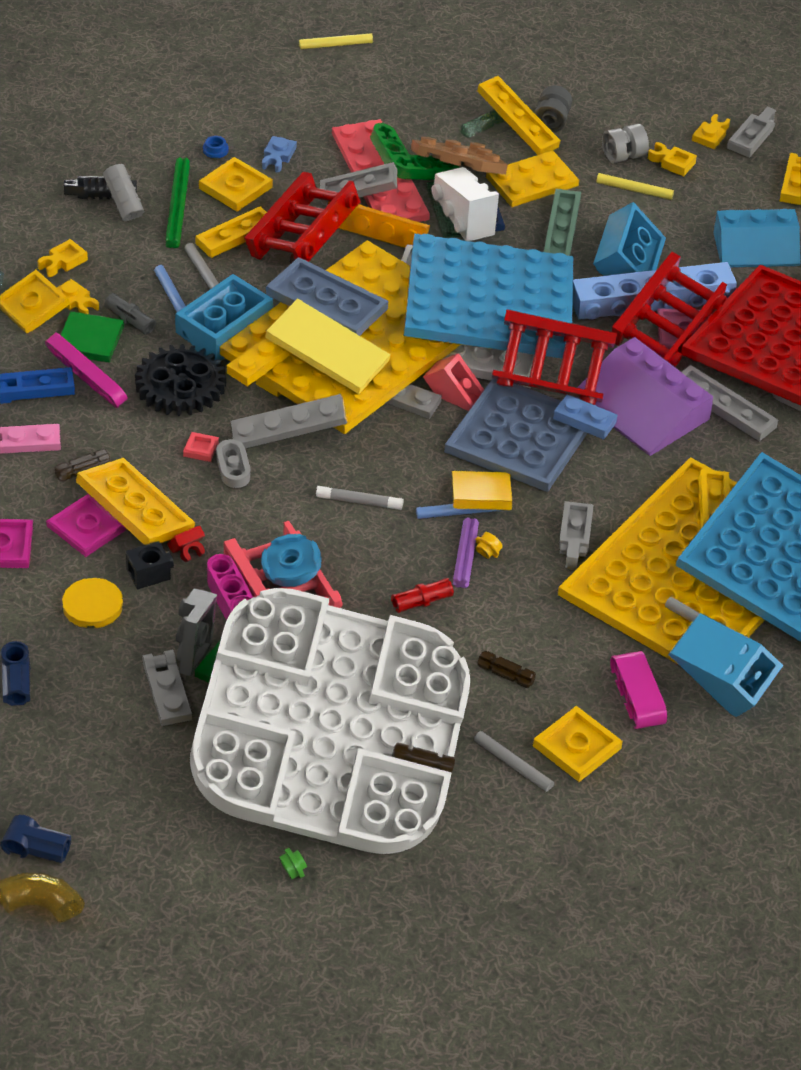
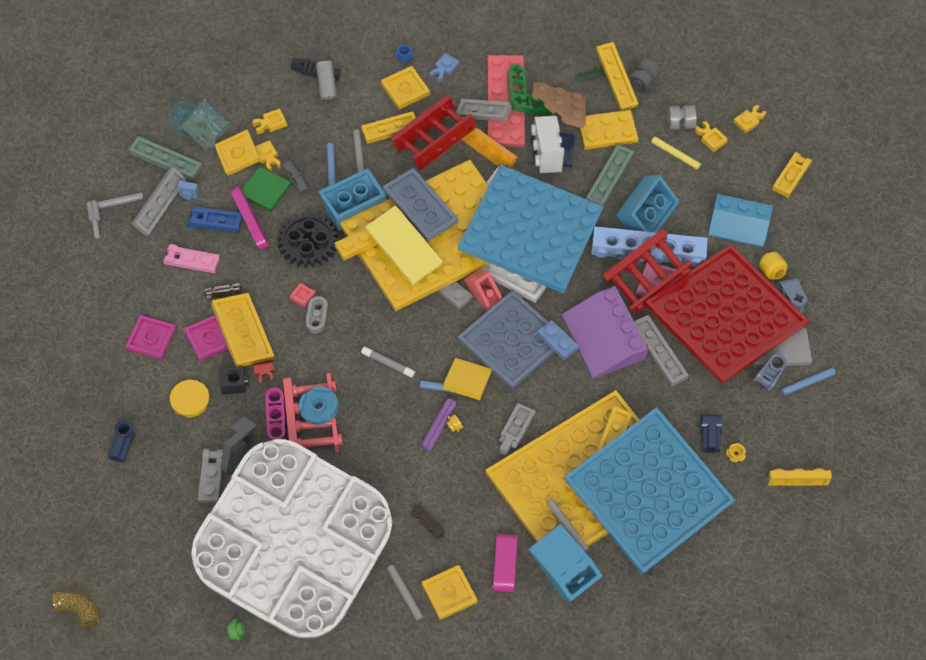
camera: 20 degrees right, 15 degrees up
dark blue piece [0,815,71,863] -> none
green axle [165,157,190,248] -> none
light grey plate [231,394,347,448] -> none
red pin [391,578,454,613] -> none
dark brown axle [392,742,455,773] -> none
red fence [492,310,617,405] -> none
light grey hinge [727,106,776,158] -> none

